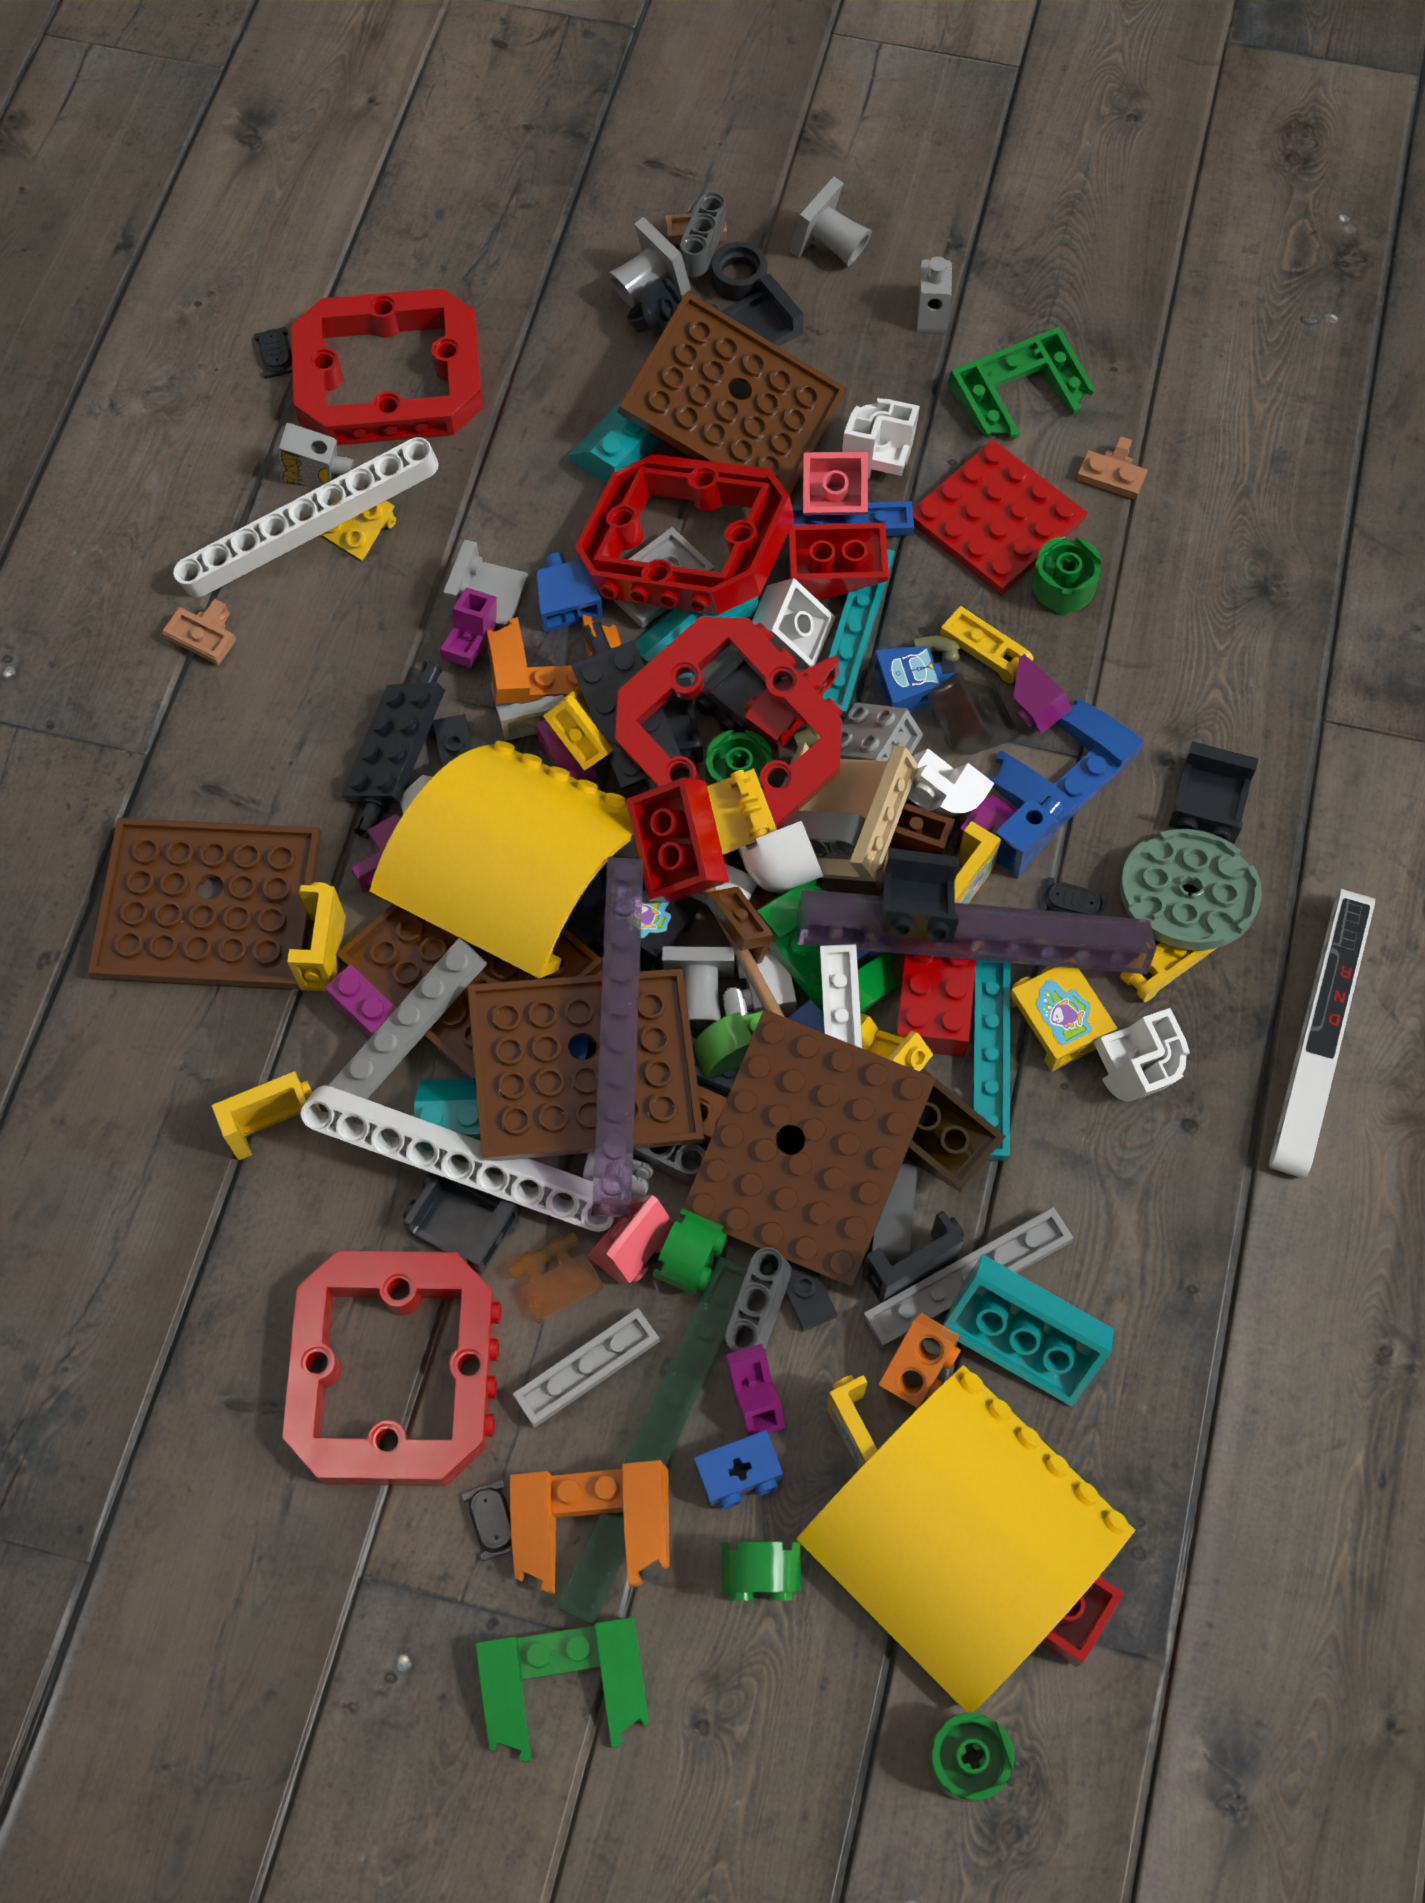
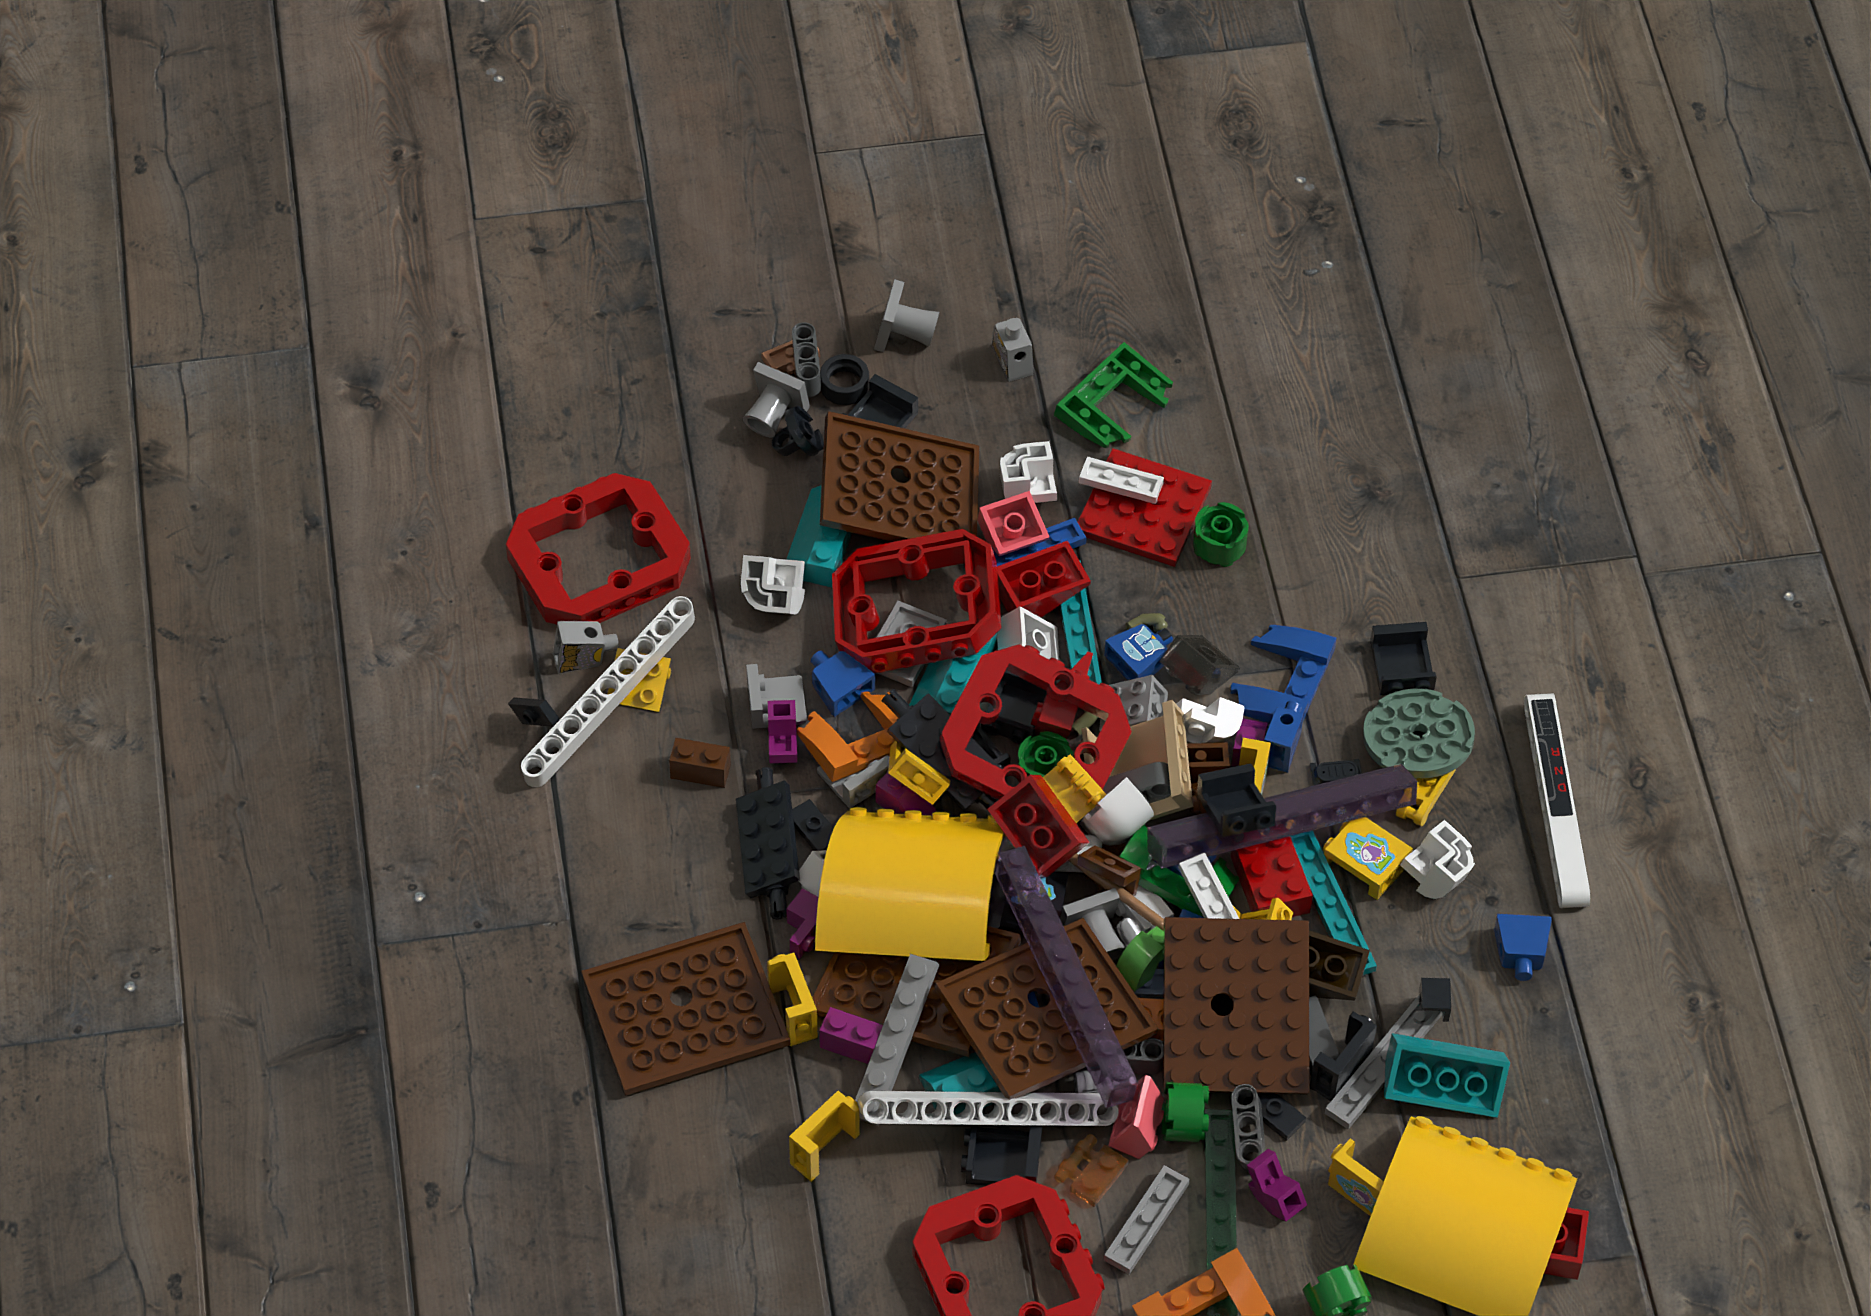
camera: 25 degrees left, 10 degrees down
nougat hinge [162,599,236,665] -> none
black piece [254,327,293,379] -> none
blue brick [694,1430,783,1510] -> none
orange brick [879,1313,961,1408] -> none
yellow plate [940,606,1033,684] -> none
magenta slope [1013,654,1072,734] -> none
nougat hinge [1077,436,1148,500] -> none
none -> black plate [508,697,560,727]
none -> reddish brown brick [669,738,731,788]
none -> white brick [741,555,805,615]
none -> white plate [1079,457,1164,504]
none -> black panel [1419,977,1451,1022]
none -> blue torso [1494,914,1552,981]

